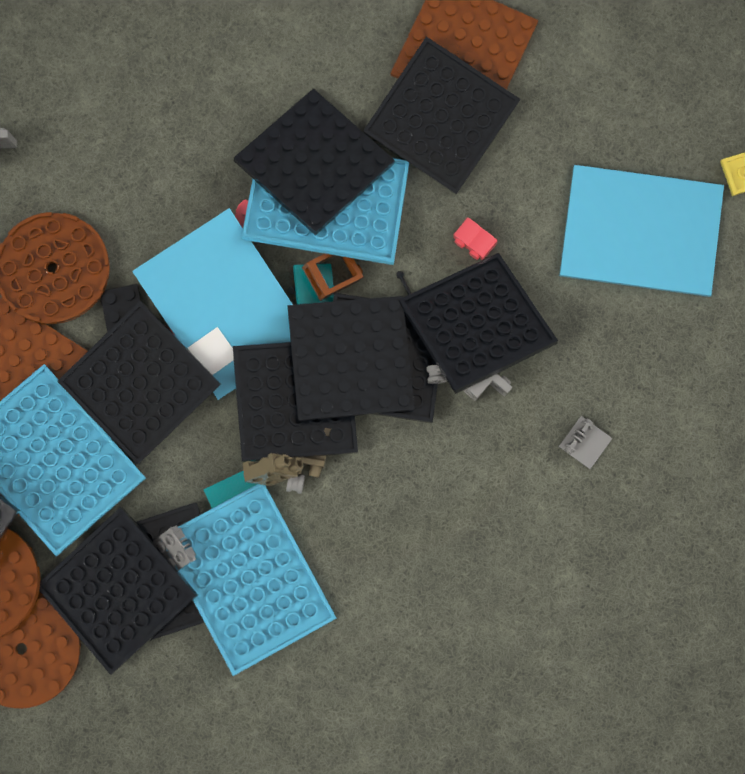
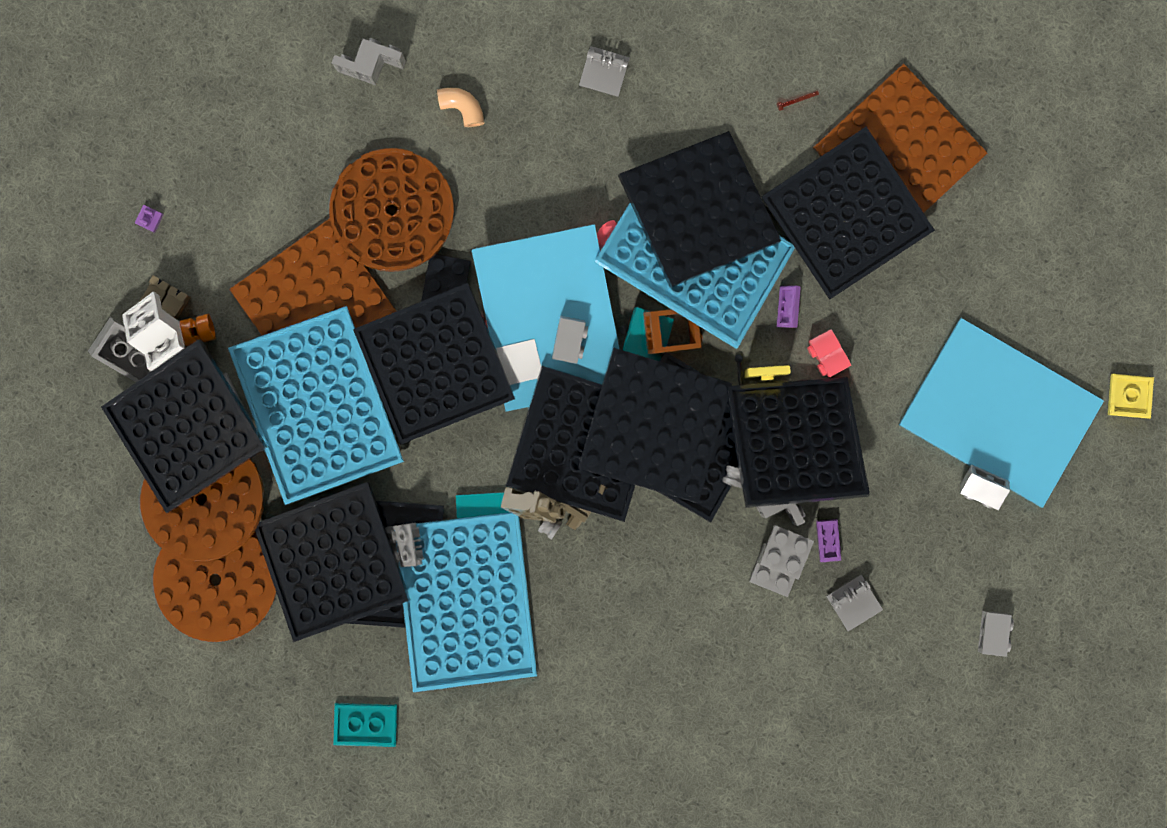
camera: 15 degrees right, 5 degrees up
none -> teal tile [333,703,397,747]
none -> light nougat cylinder [437,88,484,127]
none -> light grey brick [552,316,588,364]
none -> light grey hinge [579,46,630,97]
none -> light yellow plate [744,365,790,380]
none -> light grey bracket [749,525,814,597]
none -> clear red piece [777,91,819,111]
none -> medium lavender plate [777,286,801,328]
none -> medium lavender plate [816,519,841,562]
none -> brick [960,465,1010,510]
none -> light grey brick [978,611,1014,657]

